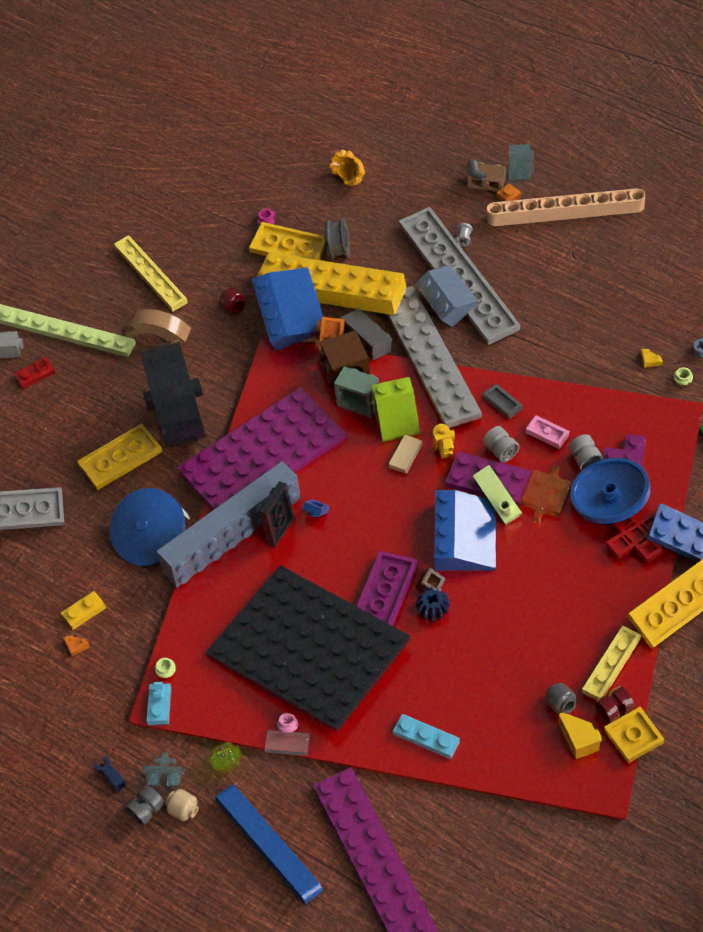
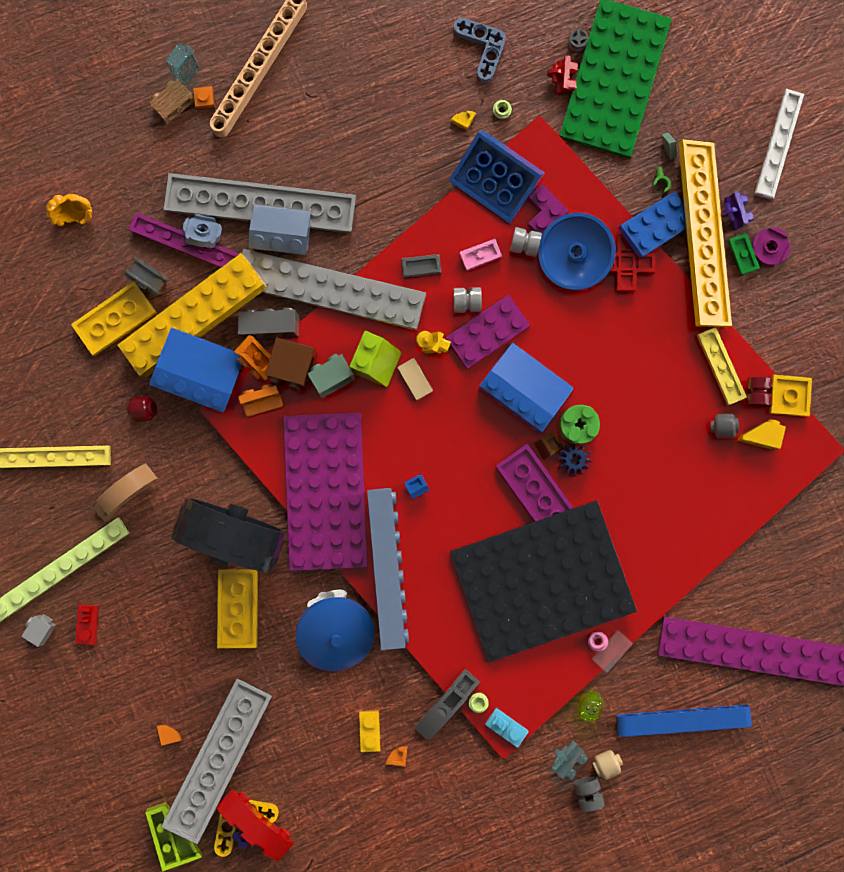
camera: 65 degrees left, 30 degrees up
dark blue bar [94,756,127,792] -> none
dark pink plate [257,209,275,225] -> none
black plate [259,481,295,548] -> none
medium azure plate [393,714,460,759] -> none
light grey bush [455,223,473,247] -> none
dark grey arm [466,159,487,181] -> none
yellowish green piece [473,465,522,525] -> none
clear orange plate [521,465,571,523] -> none
none -> magenta plate [128,213,239,268]
none -> sand blue plate [183,214,222,248]
none -> orange bracket [238,384,283,417]
none -> dark grey slope [414,669,480,741]
none -> blue slope [448,130,545,223]
none -> bright green brick [558,405,600,445]

